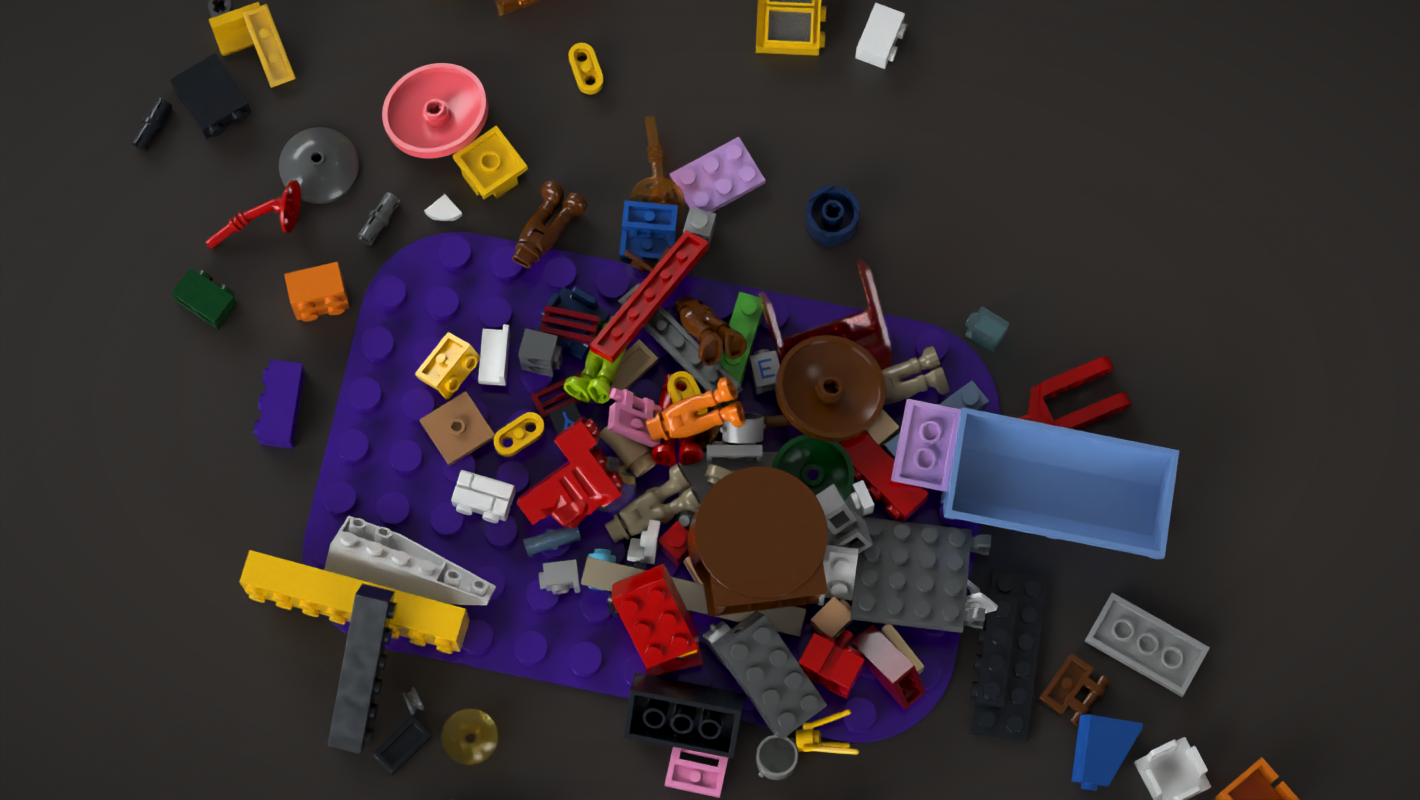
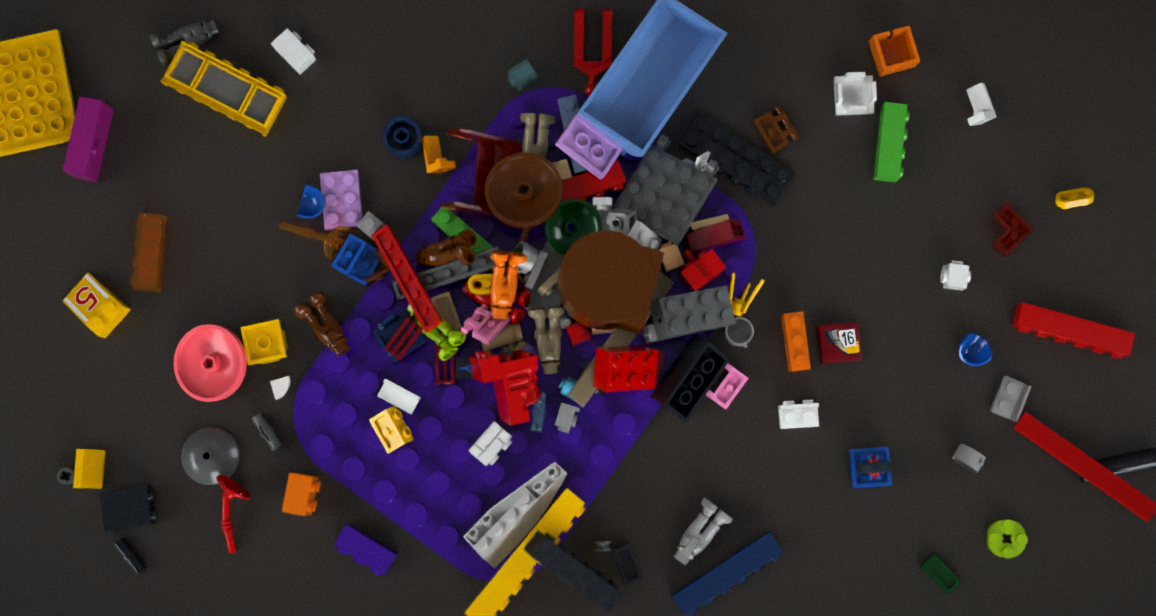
camera: 65 degrees left, 10 degrees up
dark green brick [171,267,238,330] -> none
yellow tile [242,4,296,88] -> none
medium nougat plate [419,391,495,467] -> none
clear yellow dish [442,709,498,765] -> none
yellow plate [494,412,545,457] -> none
dark grey brick [519,328,563,377] -> none
yellow plate [568,43,604,95] -> none
white bracket [627,520,661,564] -> none
light grey brick [749,349,780,395] -> none
light grey brick [816,484,857,535] -> none
blue slope [1071,715,1143,791] -> none
light grey plate [1084,593,1210,697] -> none
none -> blue helmet [297,185,325,219]
none -> light orange bracket [422,136,456,174]

